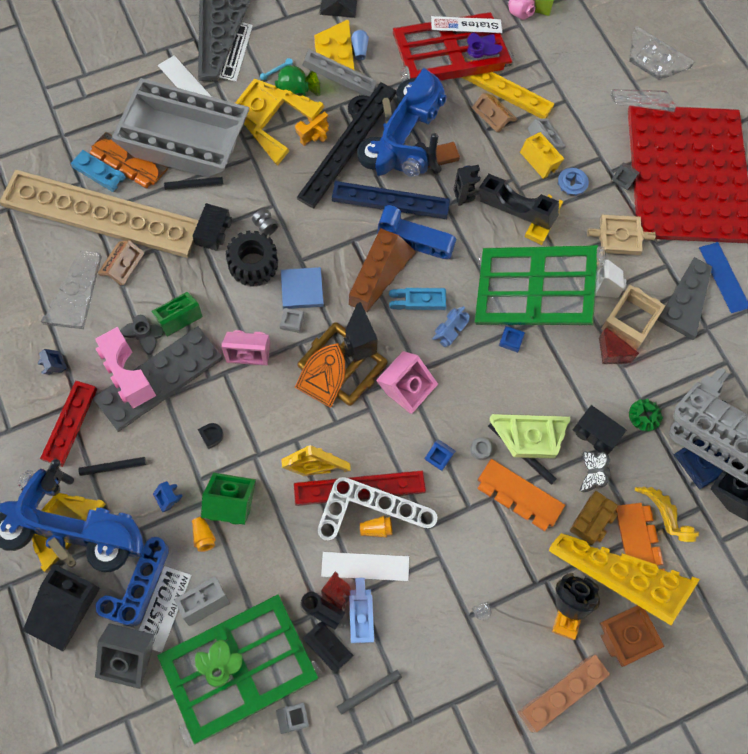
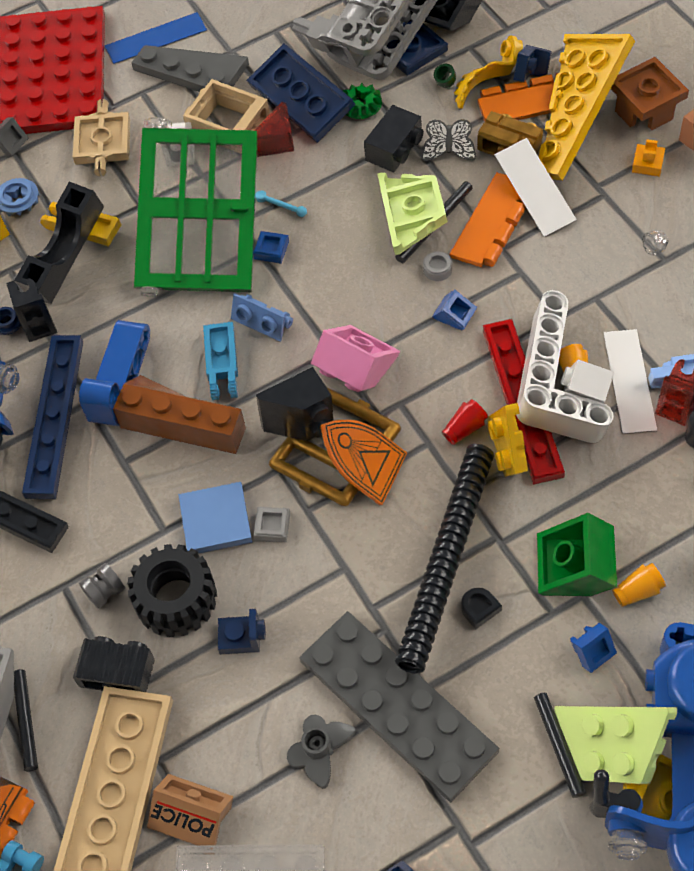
camera: 85 degrees left, 10 degrees down
red plate [40,380,97,467] -> none
bright pink arch [95,327,156,409] -> none
green slope [151,292,203,337] -> none
bright pink slope [222,330,270,366] -> none
black cone [556,573,600,620] -> none
none -> dark blue bracket [218,609,266,655]
none -> dark blue tile [246,43,355,143]
none -> medium azure hinge [255,190,307,217]
none -> black piece [395,444,494,674]
none -> dark green hinge [433,63,456,88]
none -> red cone [442,399,488,445]
none -> white sticker [494,138,577,237]
none -> dark blue bracket [513,45,552,83]
none -> yellowish green wing [554,706,677,784]
none -> white brick [561,360,614,403]

